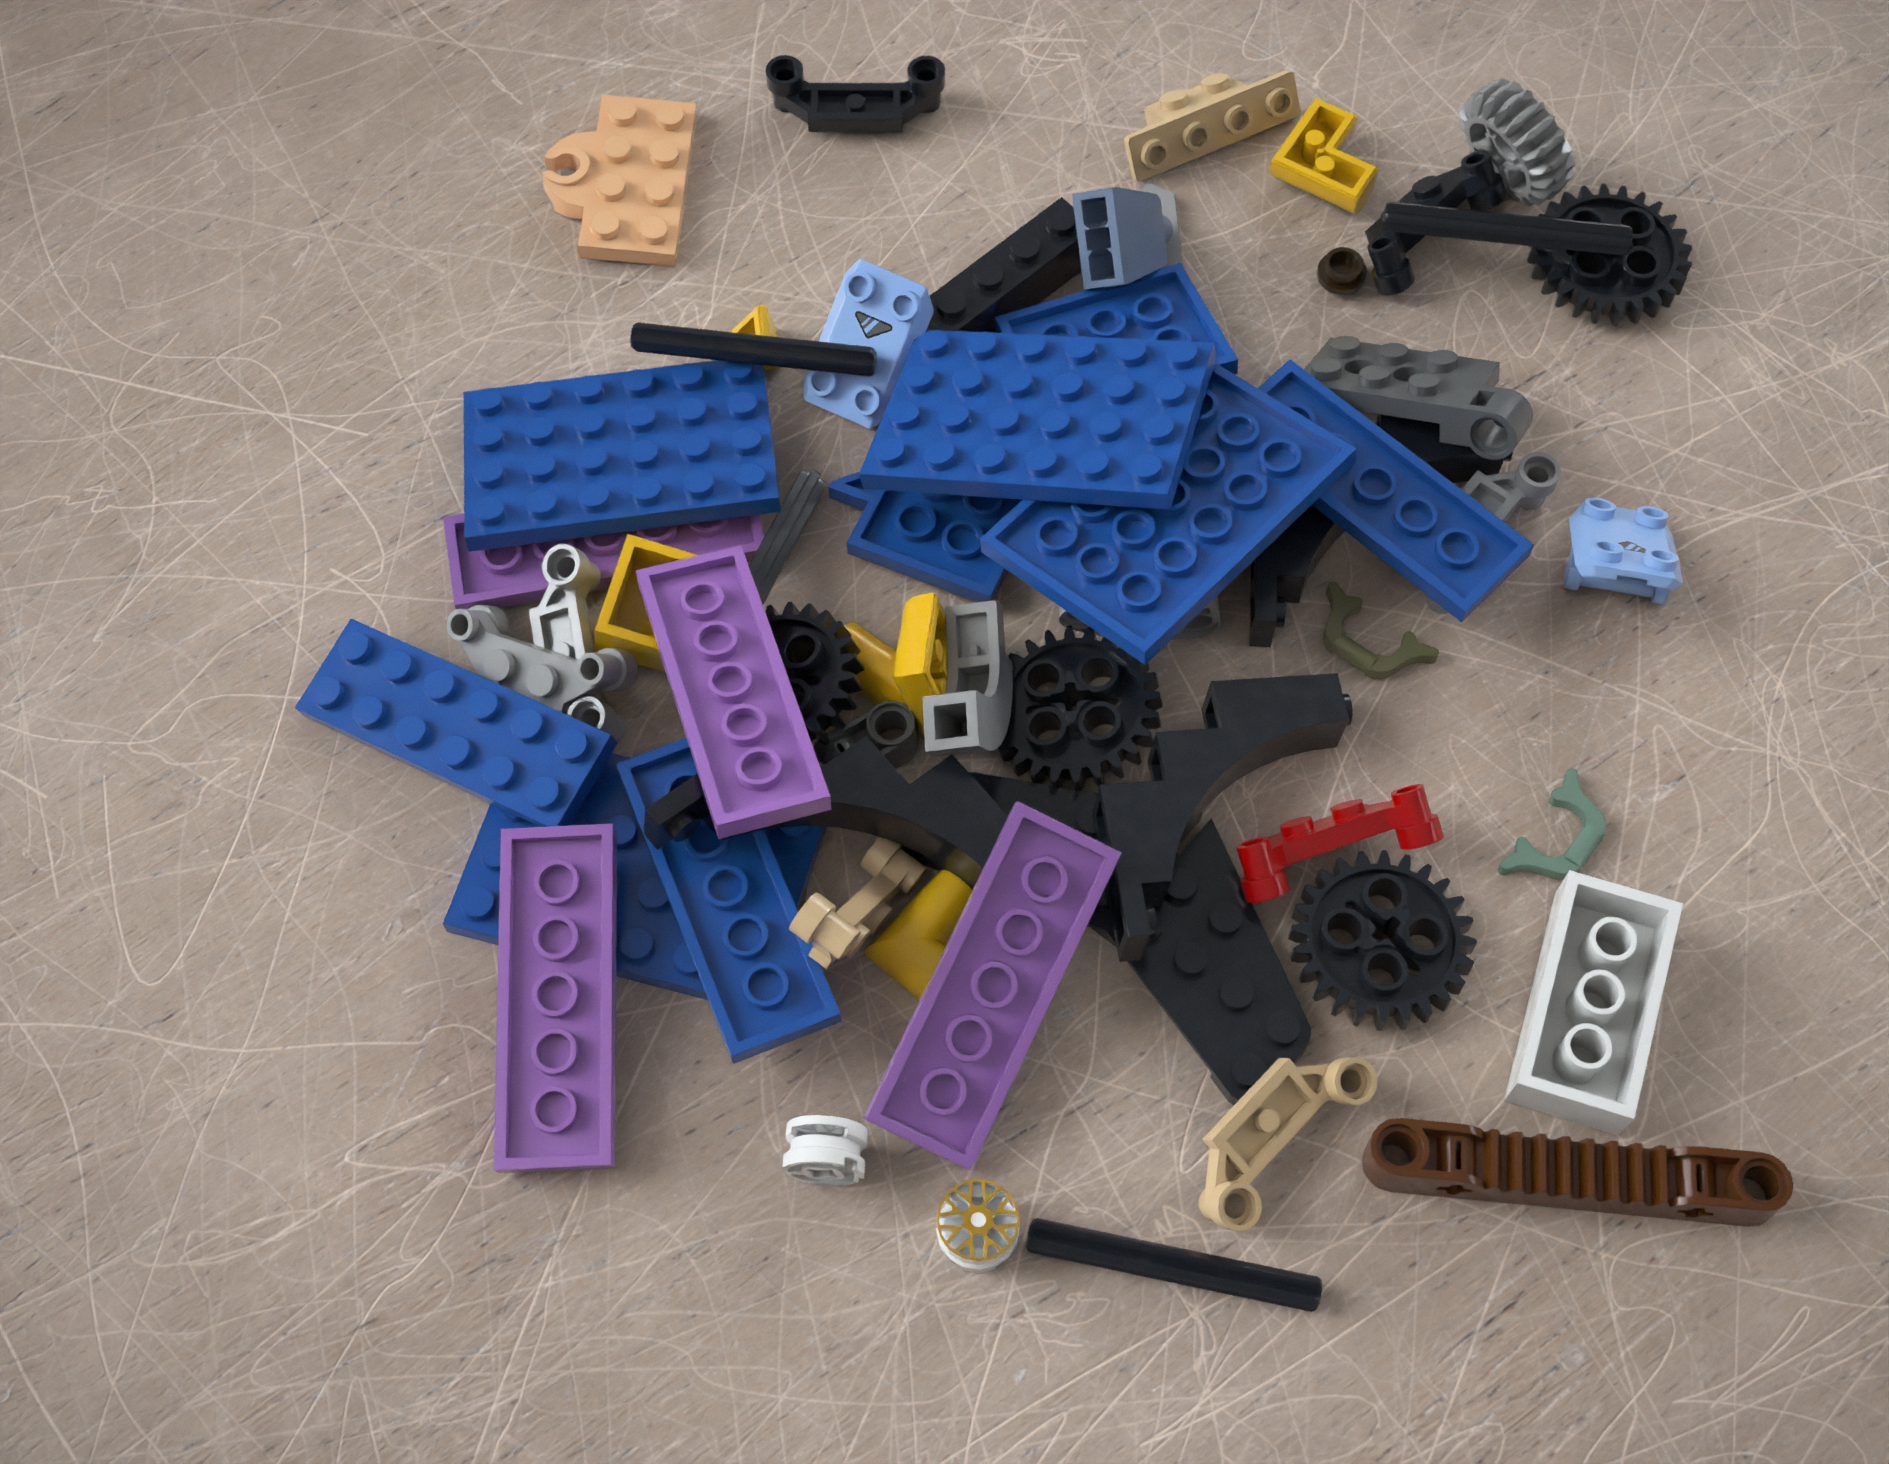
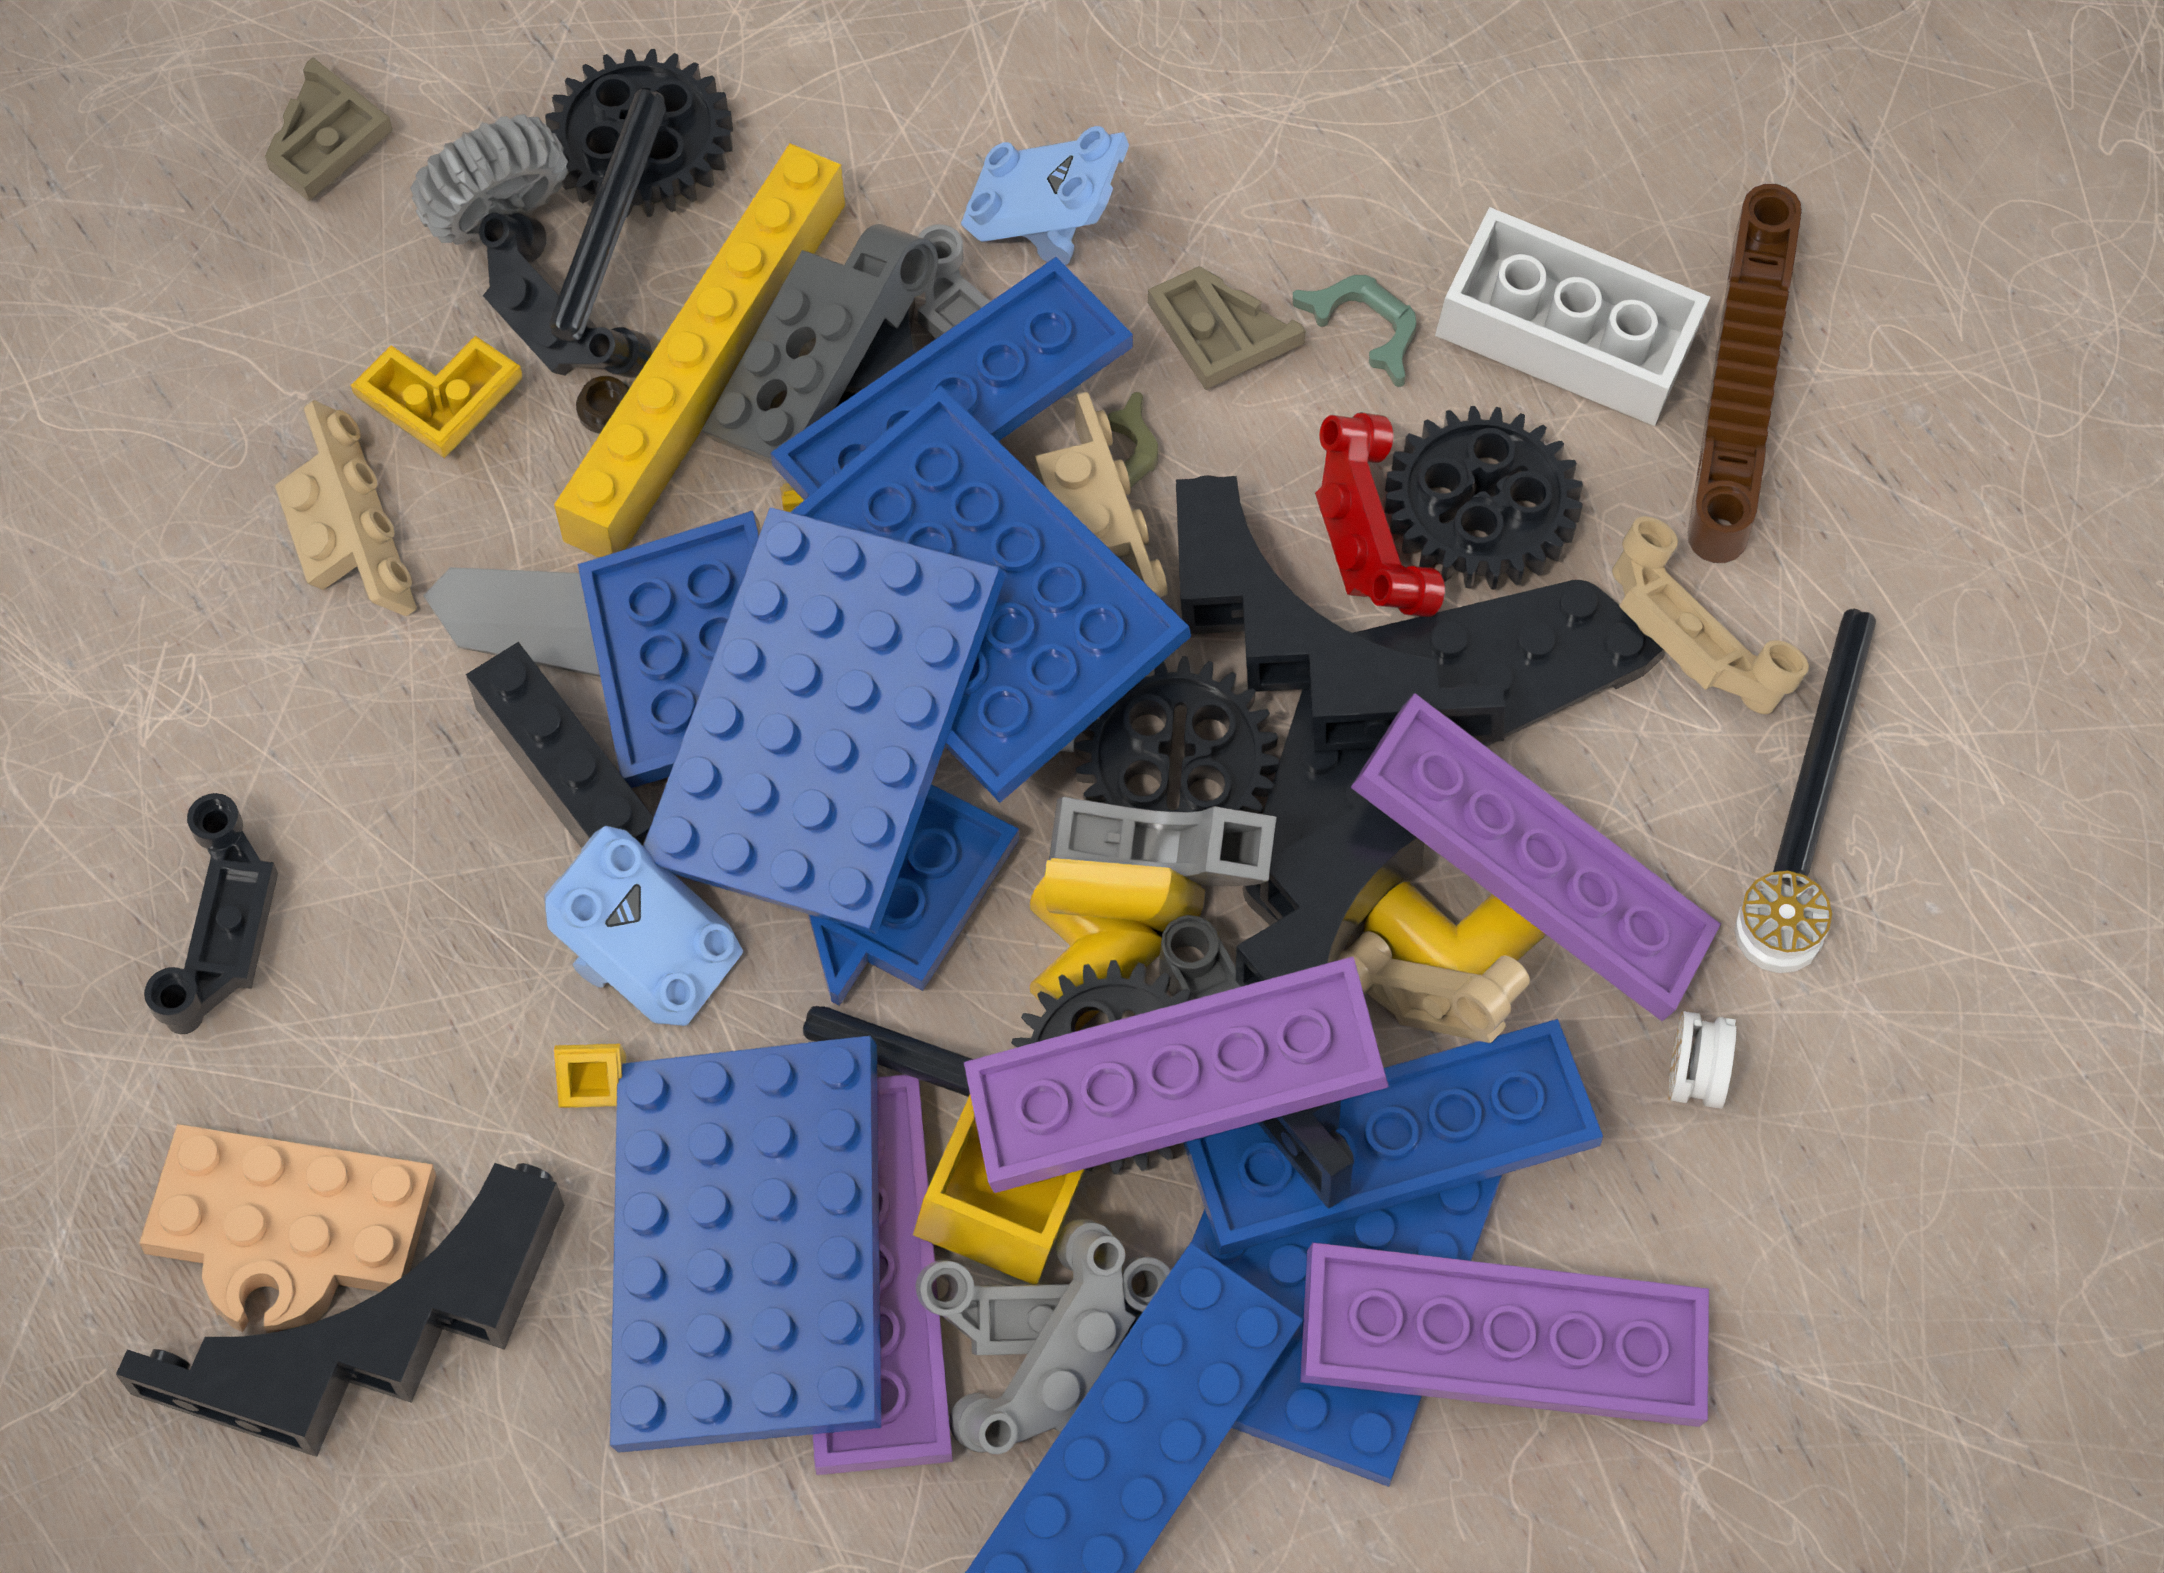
camera: 85 degrees left, 0 degrees up
black axle [630,322,877,377] -> none
sand blue torso [1072,187,1173,289] -> none
none -> black arch [116,1163,565,1457]
none -> dark tan wing [265,57,393,201]
none -> yellow brick [554,143,845,557]
none -> tan bracket [1035,392,1167,598]
none -> dark tan wing [1147,266,1306,390]

